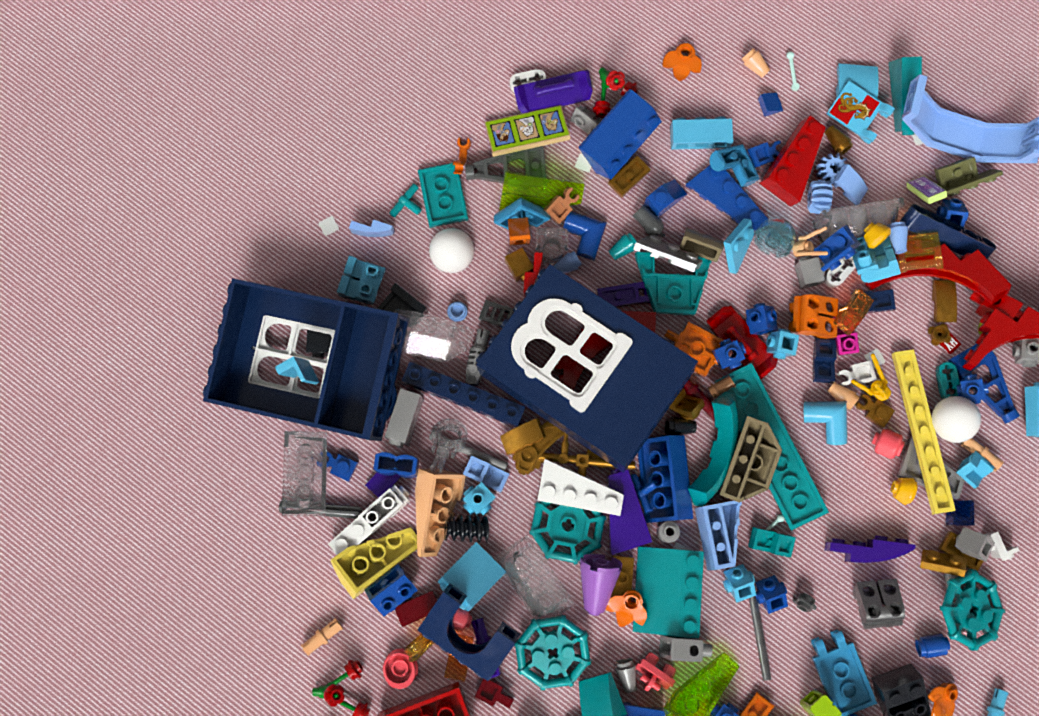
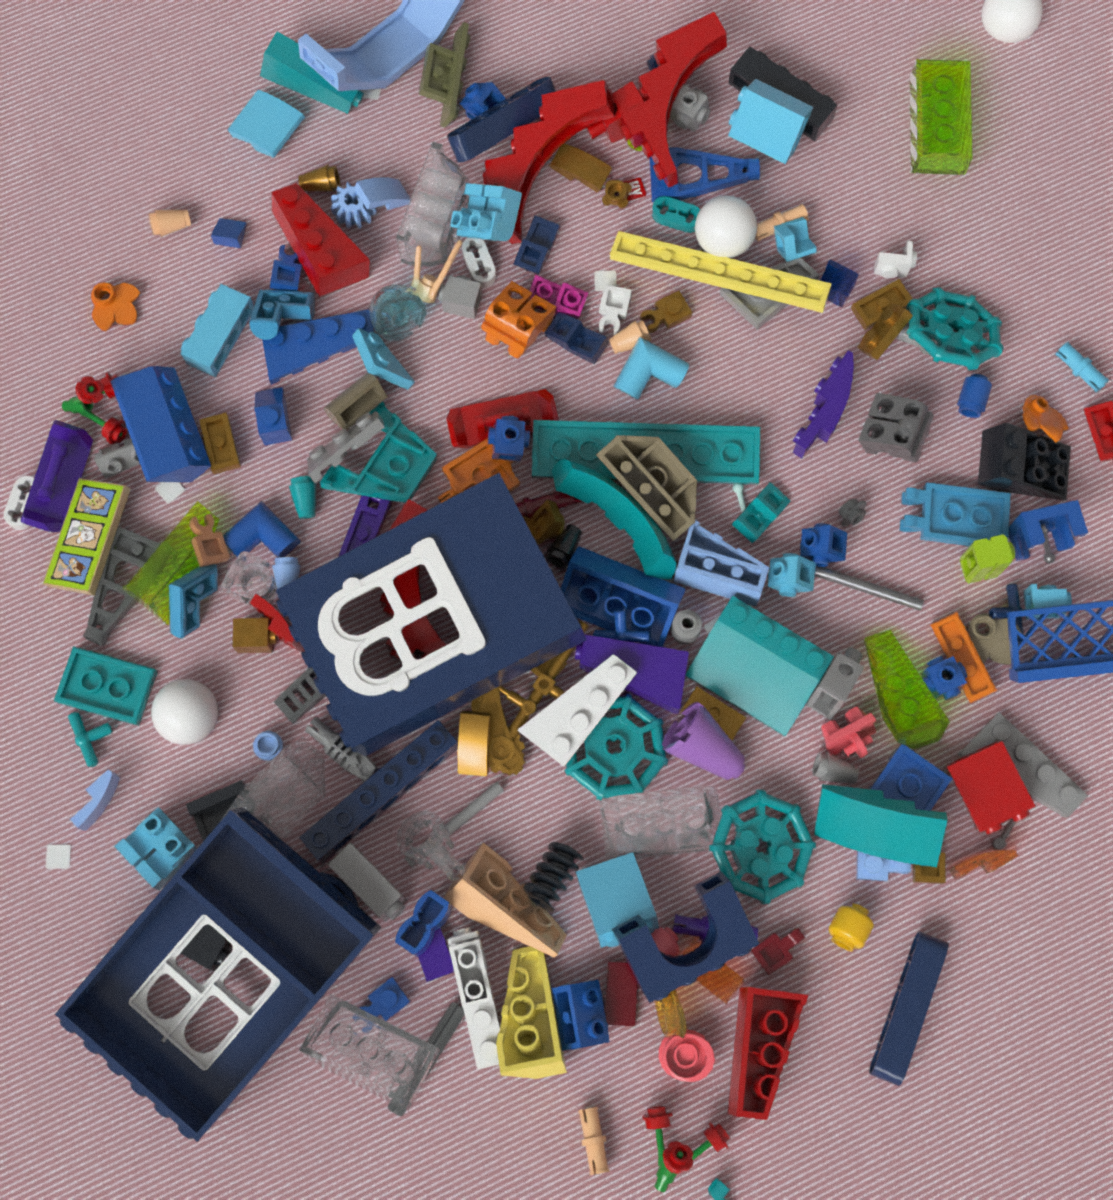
camera: 60 degrees left, 5 degrees down
medium azure panel [275,356,319,385] -> none
orange arm [453,137,471,174] -> none
light blue slope [463,455,510,493] -> none
medium azure brick [463,482,496,516] -> none
orange slope [508,217,530,246] -> none
orange plate [606,590,647,627] -> none
dark grey piece [633,205,665,238] -> none
medium nougat pin [708,375,735,398] -> none
blue brick [746,303,778,335] -> none
medium azure brick [766,329,800,359] -> none
light aqua hinge [786,51,800,91] -> none
light blue gear [807,180,833,214] -> none
blue bracket [814,225,861,272] -> none
flag [826,81,895,144] -> none
clear orange slope [833,288,874,335] -> none
yellow plant [851,354,891,401] -> none
yellow cone [863,222,891,249] -> none
coral head [872,429,905,459] -> none
light blue cone [888,222,908,254] -> none
yellow cone [890,478,917,505] -> none
clear yellow plate [897,232,943,273] -> none
tile [906,176,947,204] -> none
light grey brick [955,527,995,562] -> none
blue brick [956,374,989,404] -> none

